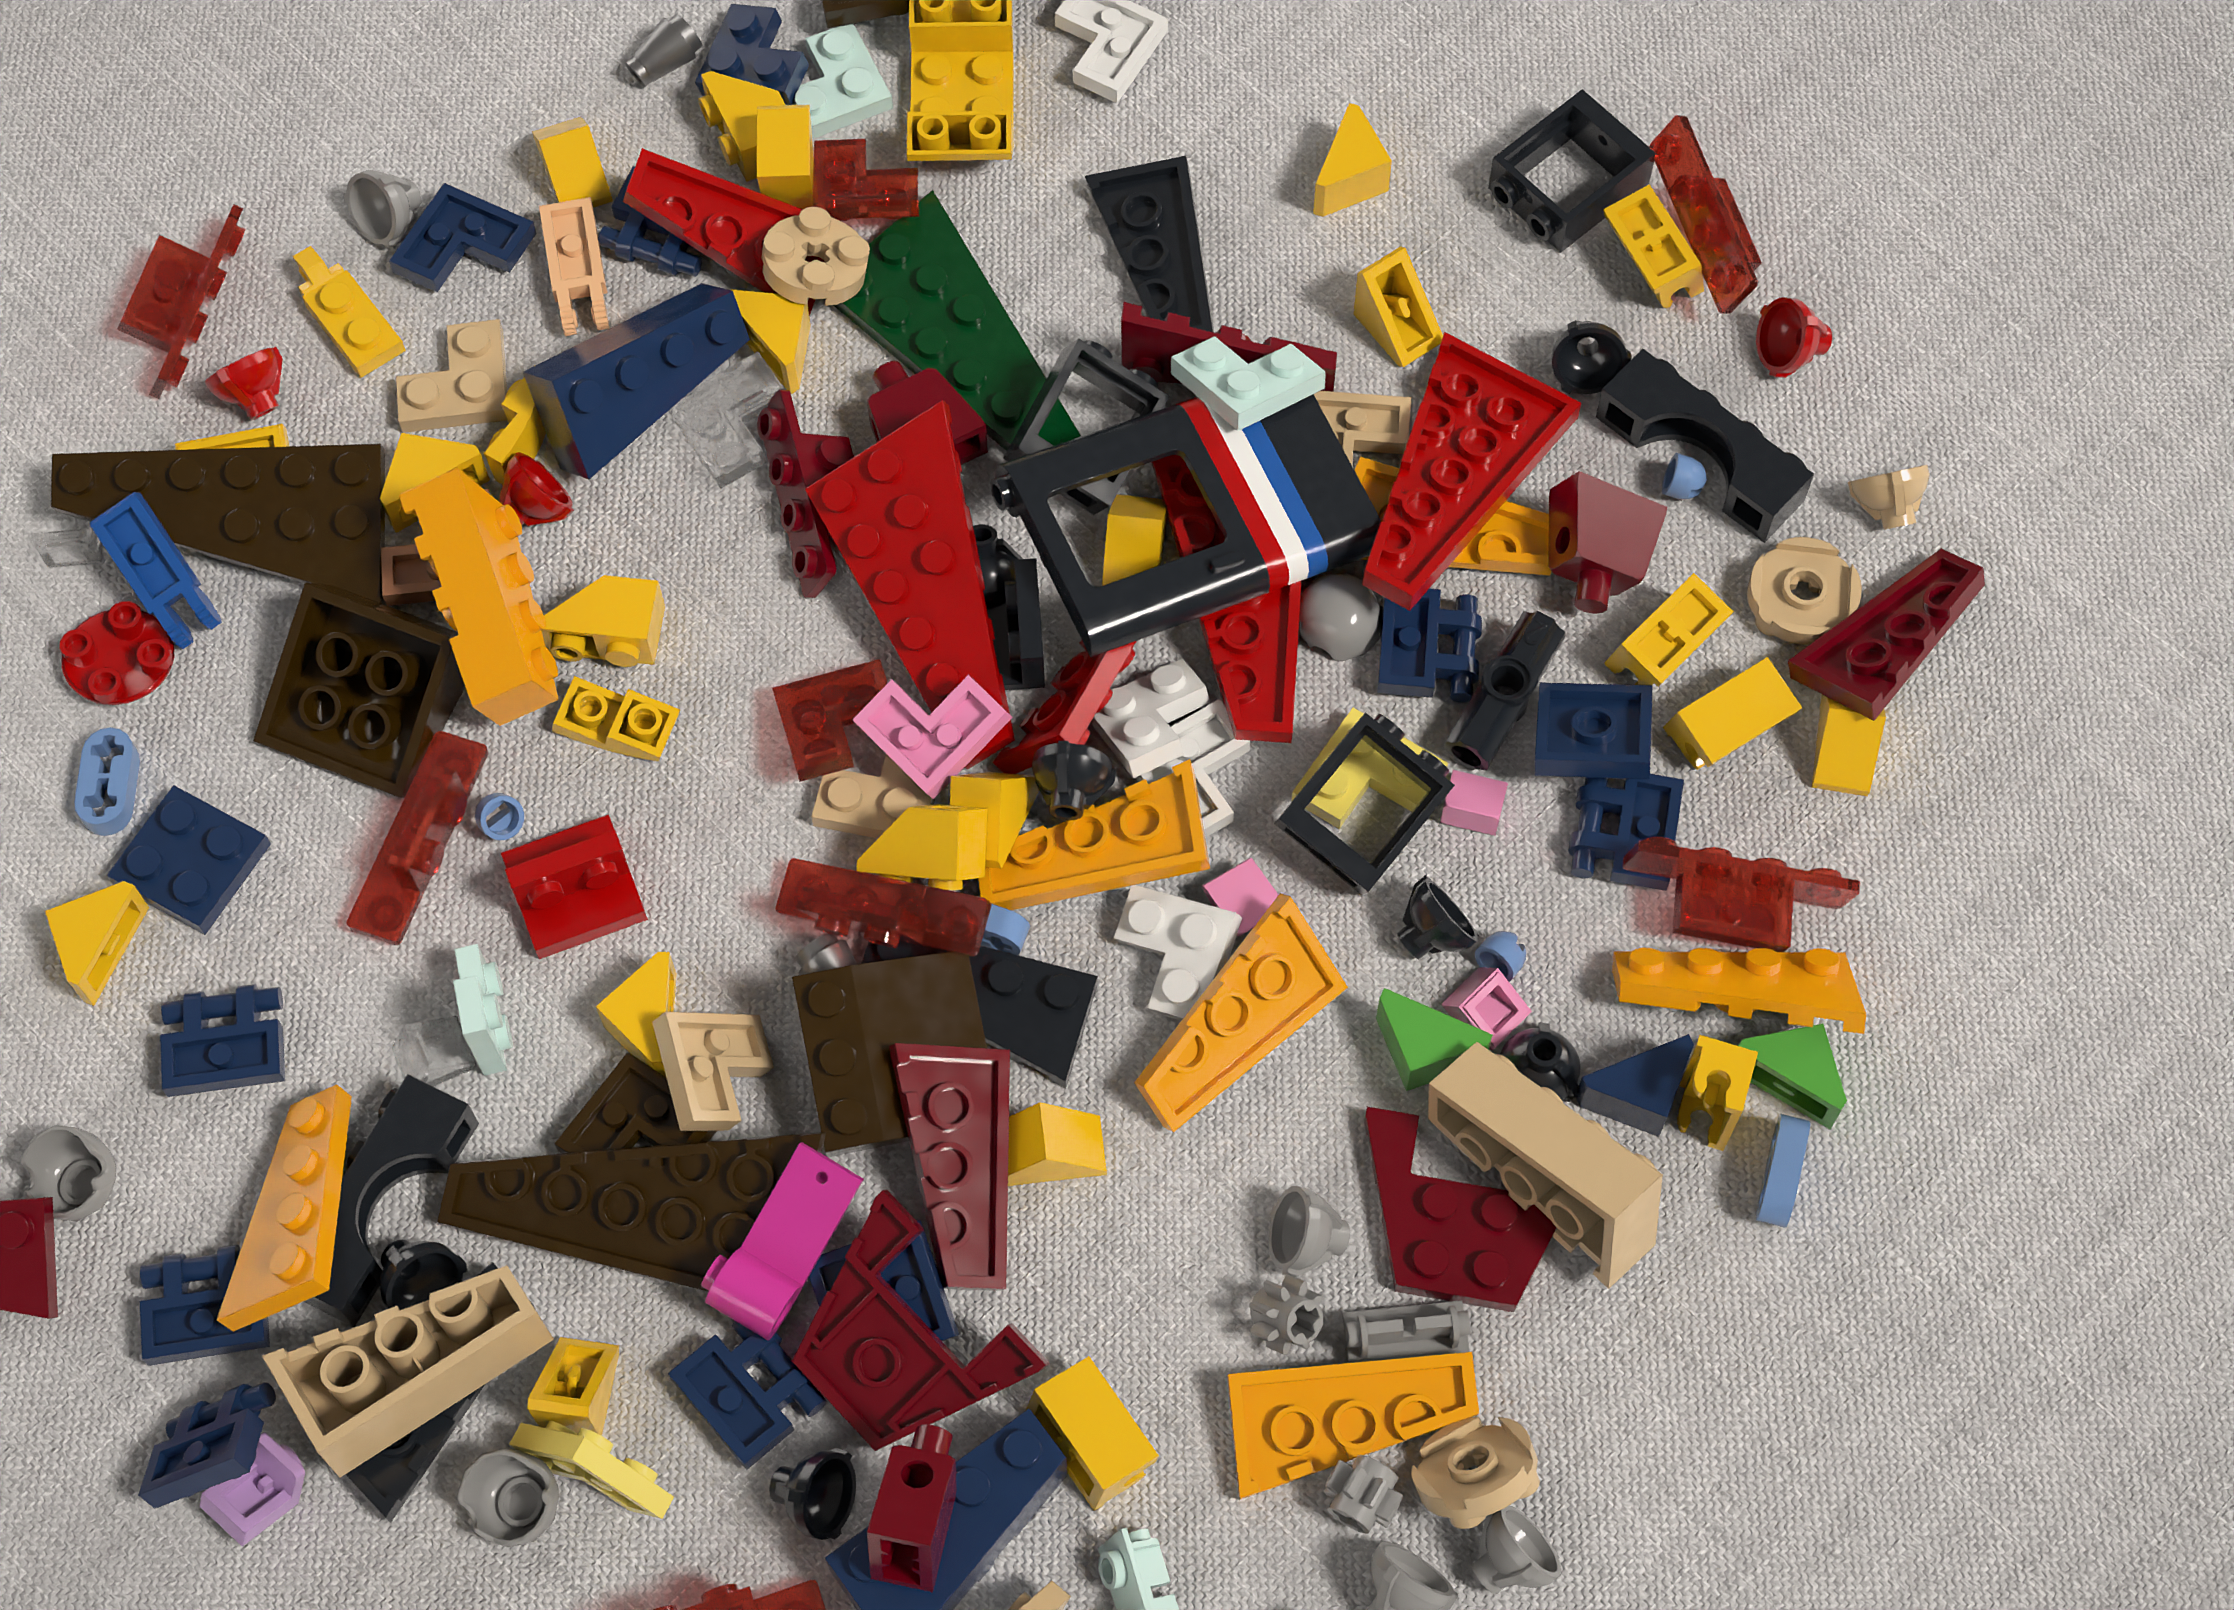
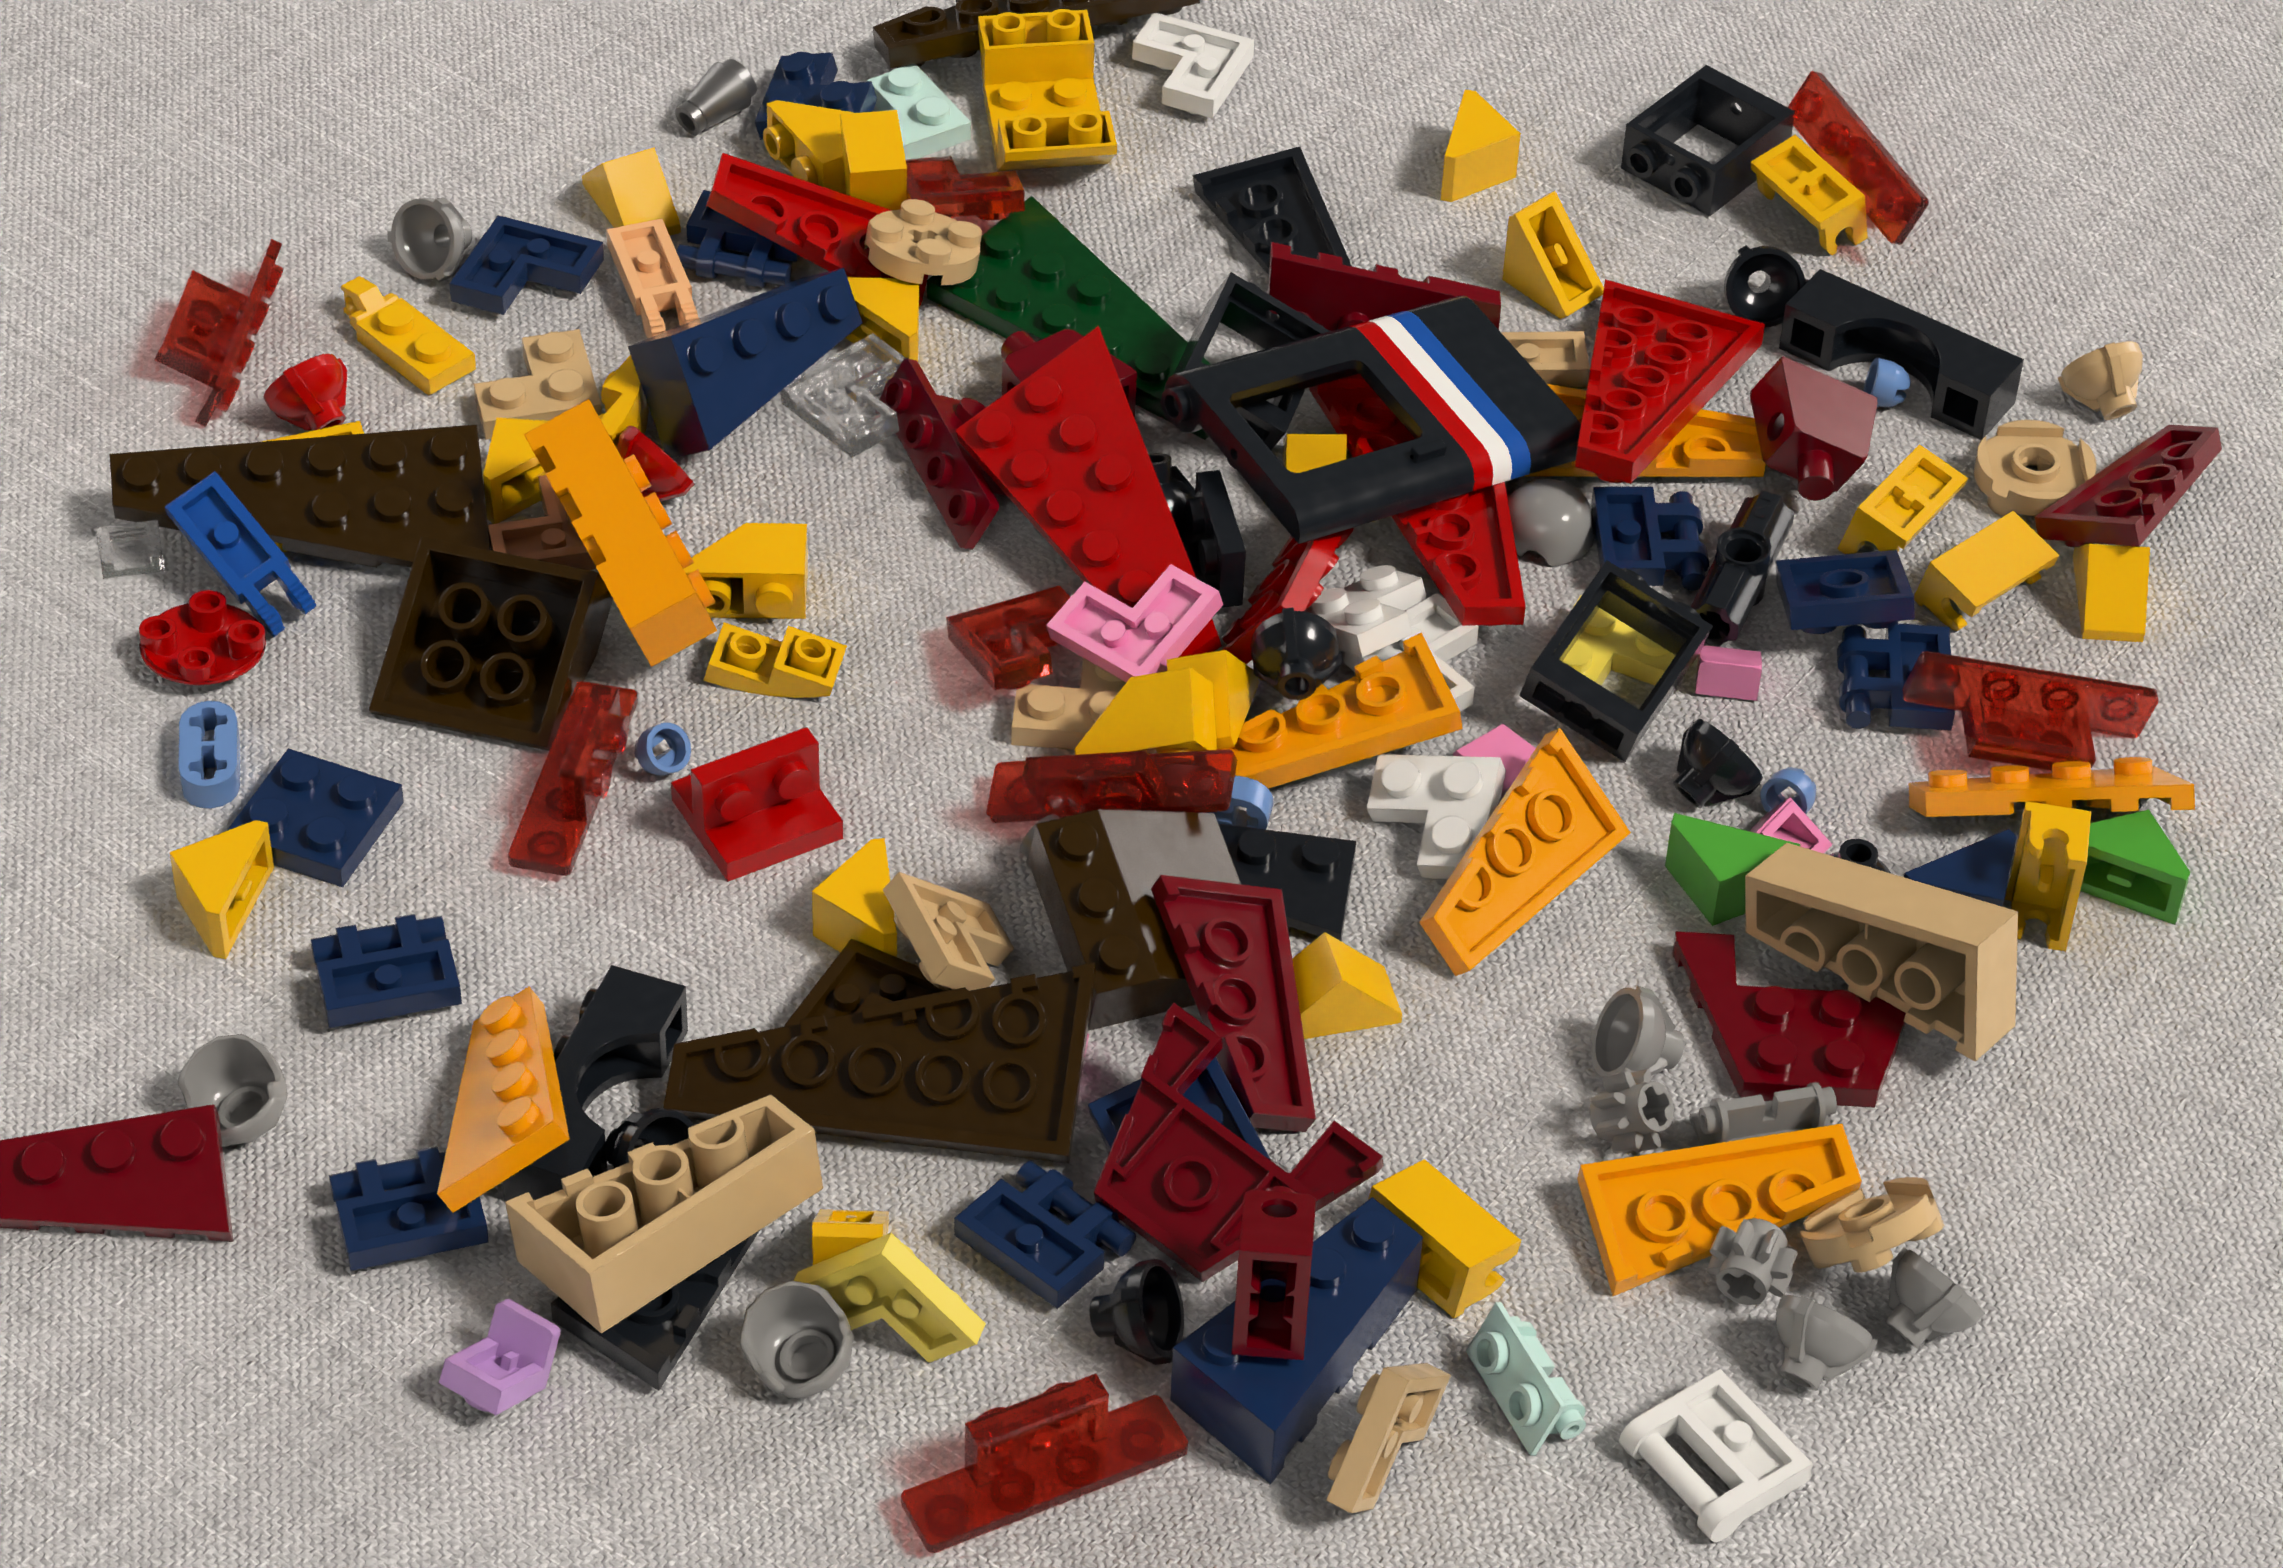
camera: 10 degrees left, 20 degrees down
dark blue plate [138,1382,276,1509] -> none
clear slope [392,1016,477,1087] -> none
light aqua plate [453,944,513,1076] -> none
dark pink door [701,1142,864,1340] -> none
light aqua plate [1171,336,1325,431] -> none
red piece [1756,297,1832,378] -> none
medium blue beam [1756,1114,1810,1228] -> none

